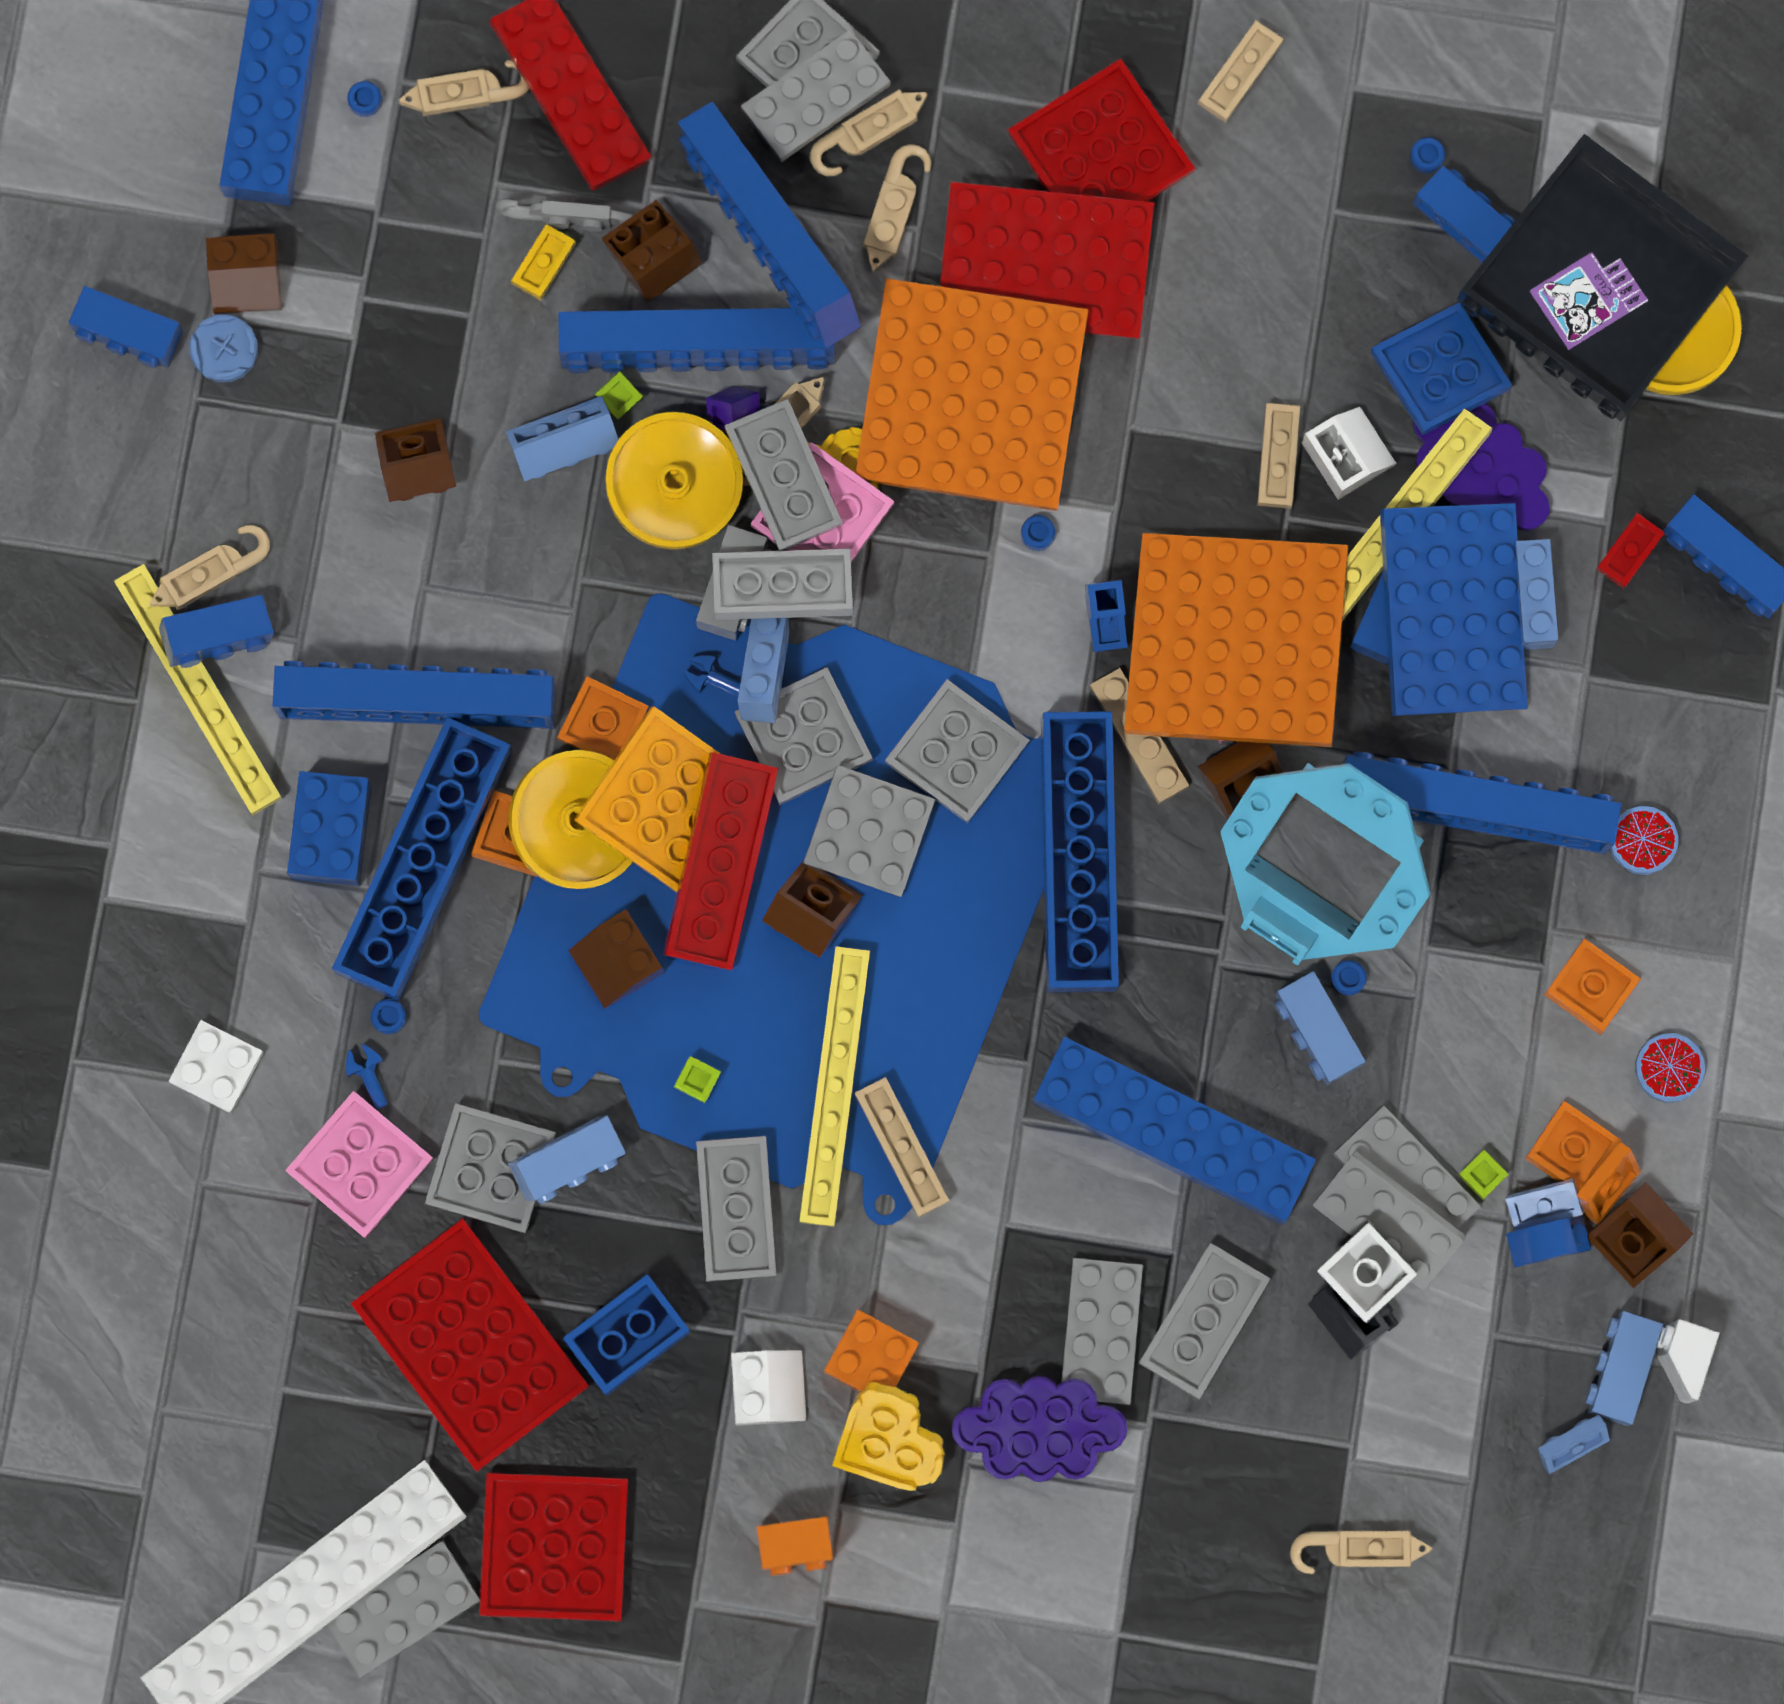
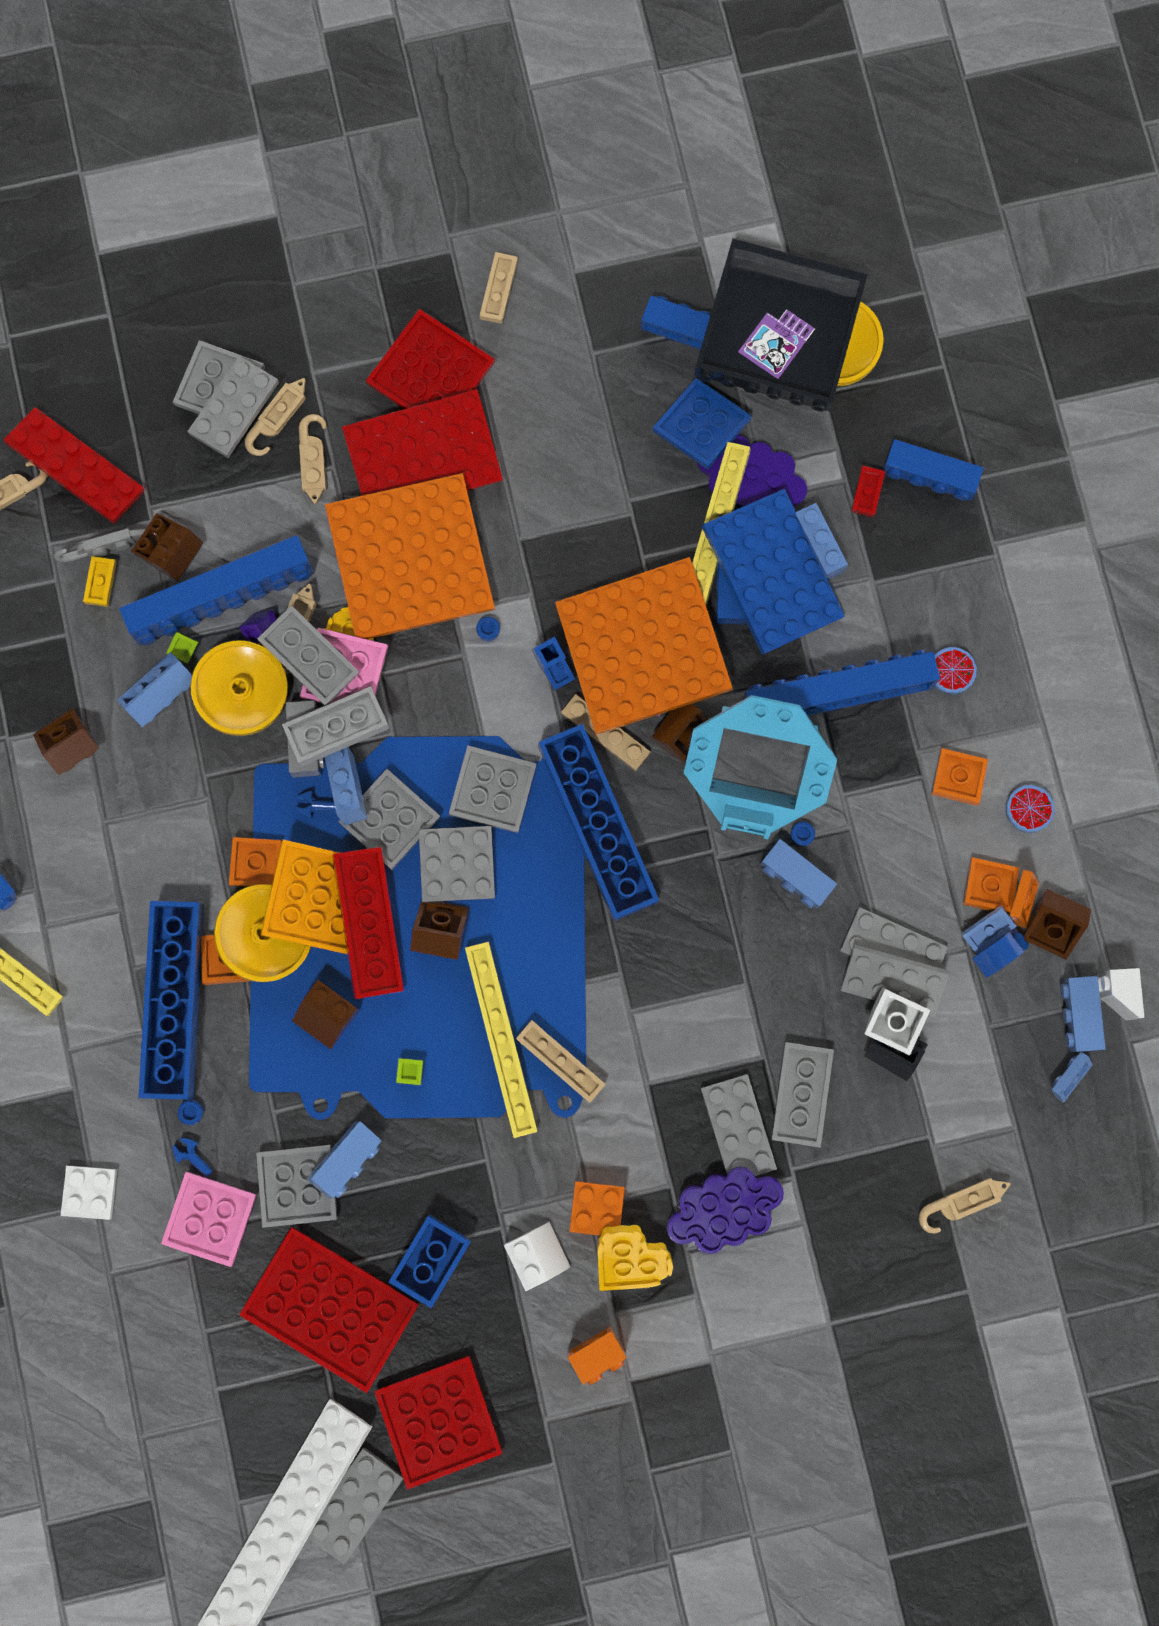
camera: 20 degrees left, 0 degrees up
blue brick [272,661,556,729] -> none
blue brick [287,771,372,886] -> none
blue brick [678,101,861,348] -> none
light grey plate [696,1136,777,1282] -> none
blue brick [1032,1037,1316,1225] -> none
tan plate [1257,403,1300,509] -> none
white slope [1302,407,1396,500] -> none
blue tile [1410,137,1445,173] -> none
lime plate [1458,1150,1509,1200] -> none

